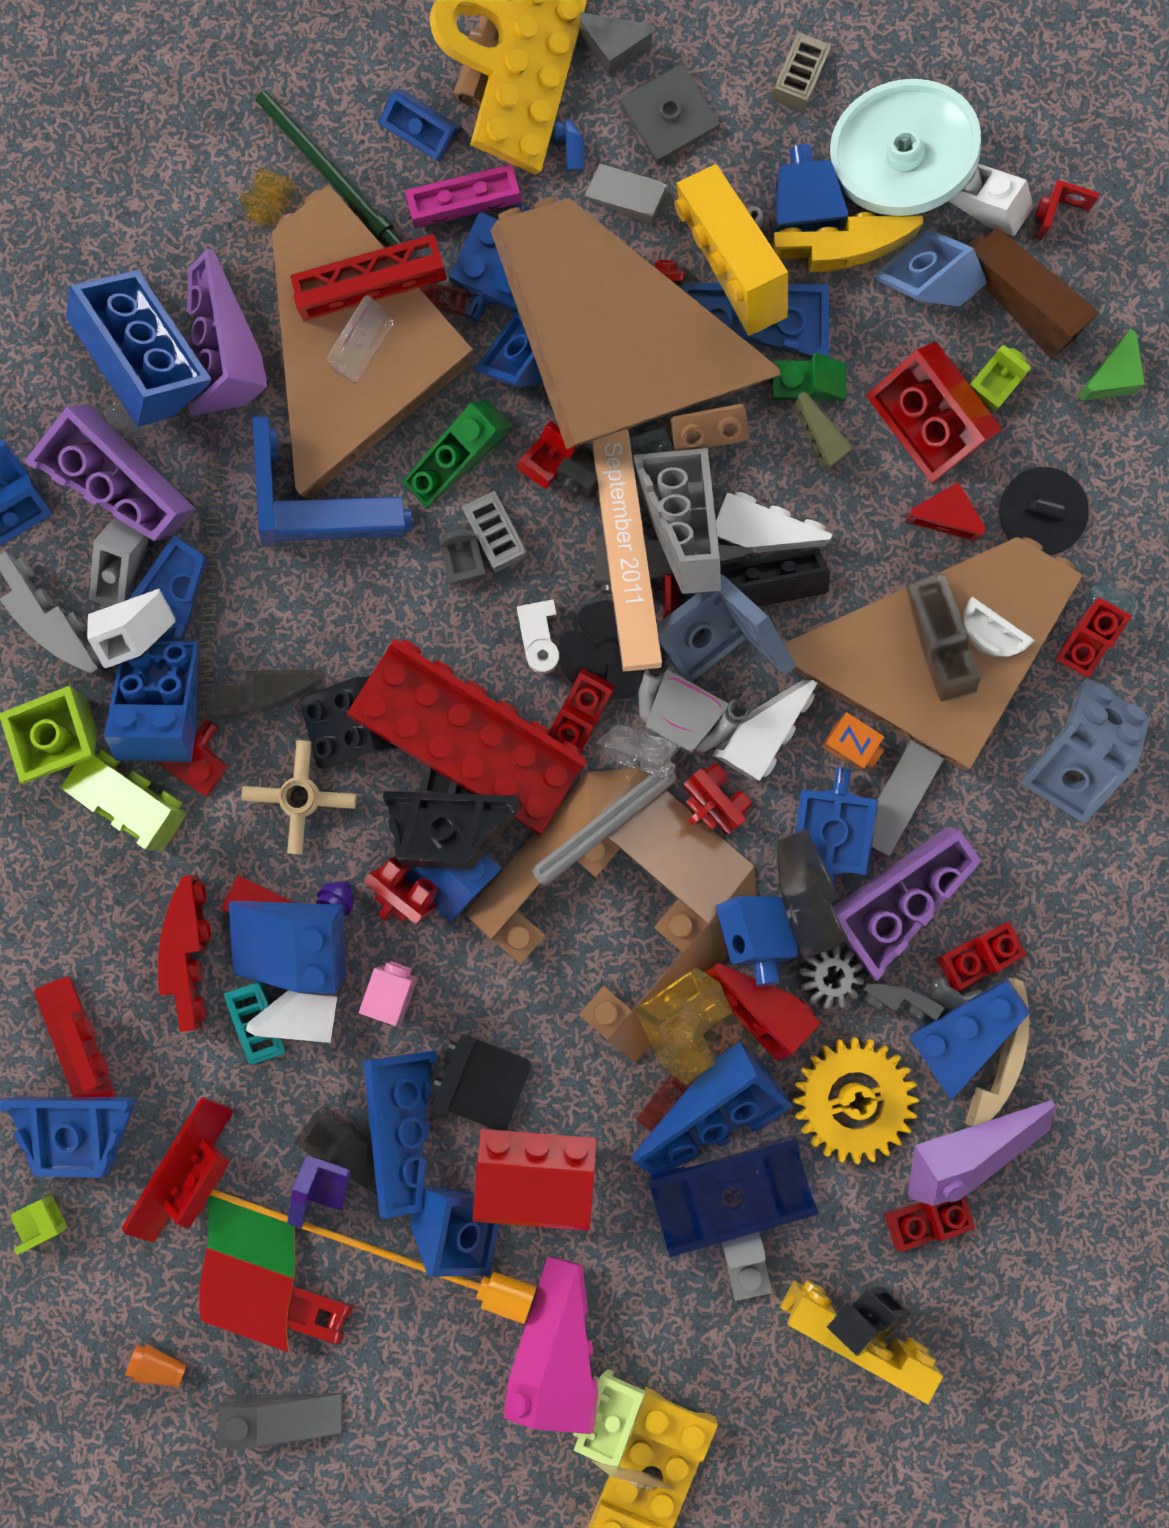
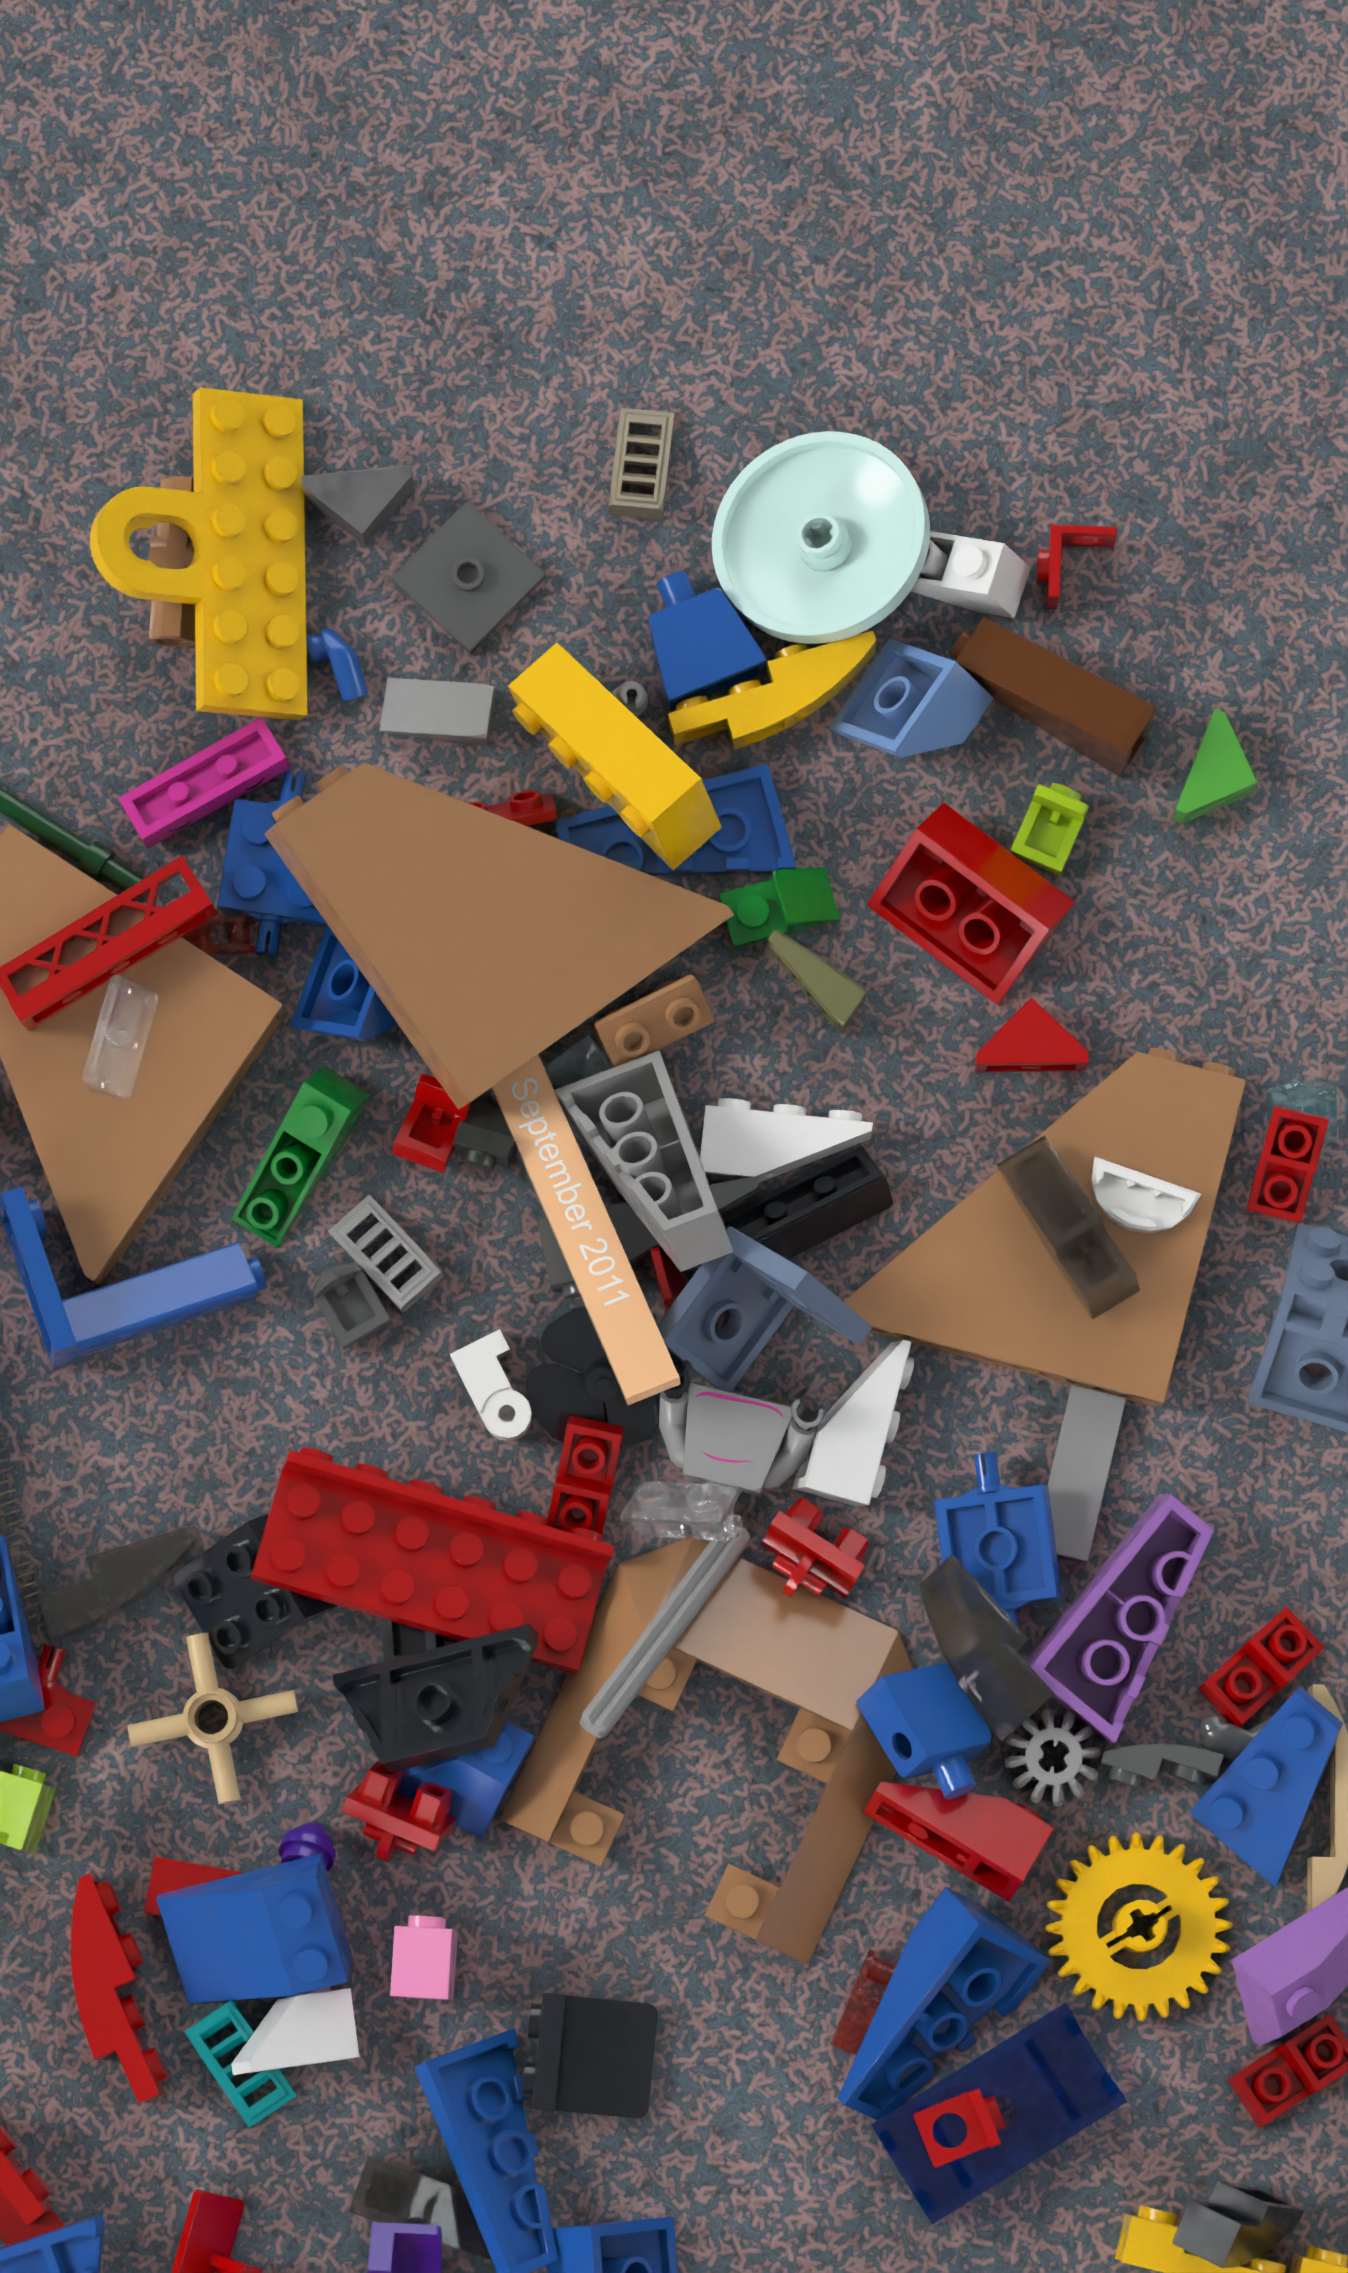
camera: 10 degrees left, 5 degrees down
blue slope [378,89,462,162] -> none
red slope [473,1129,596,1231] -> none
clear yellow brick [635,967,733,1085] -> none
light grey slope [717,1215,772,1301] -> none
orange brick [821,712,884,771] -> none
black shield [999,467,1088,555] -> none
none -> red bracket [913,2088,1006,2168]

